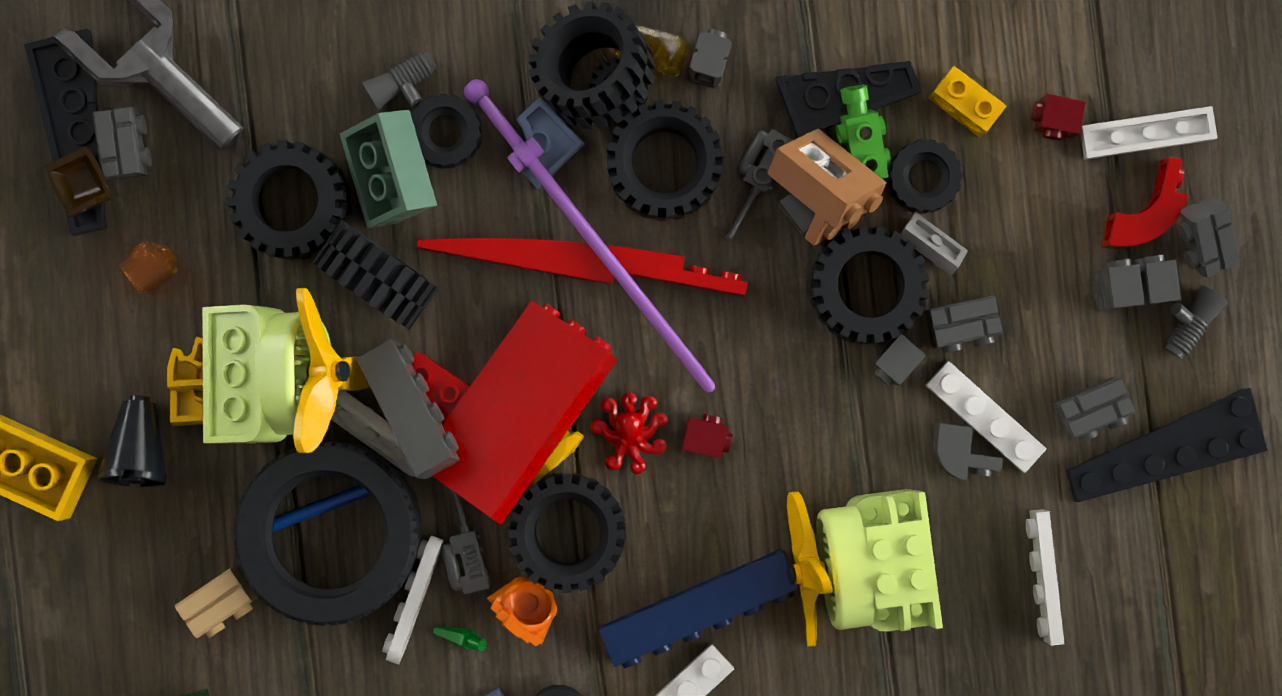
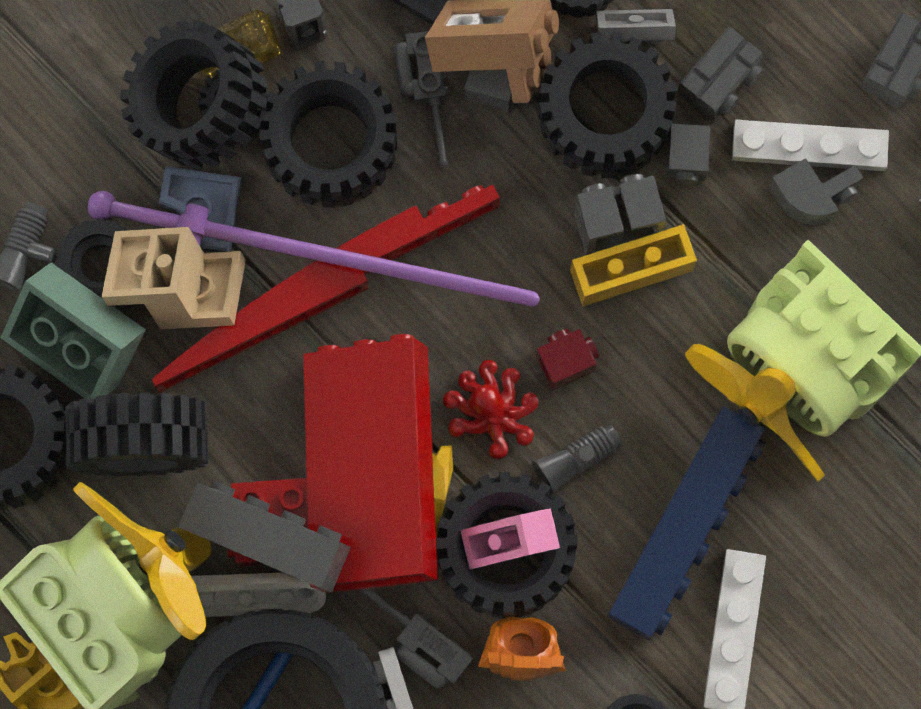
camera: 40 degrees left, 10 degrees down
none -> tan bracket [102,227,246,329]
none -> bright pink brick [460,508,560,569]
none -> dark grey piece [532,425,622,494]
none -> yellow brick [570,224,697,307]
none -> dark grey piece [574,174,666,255]

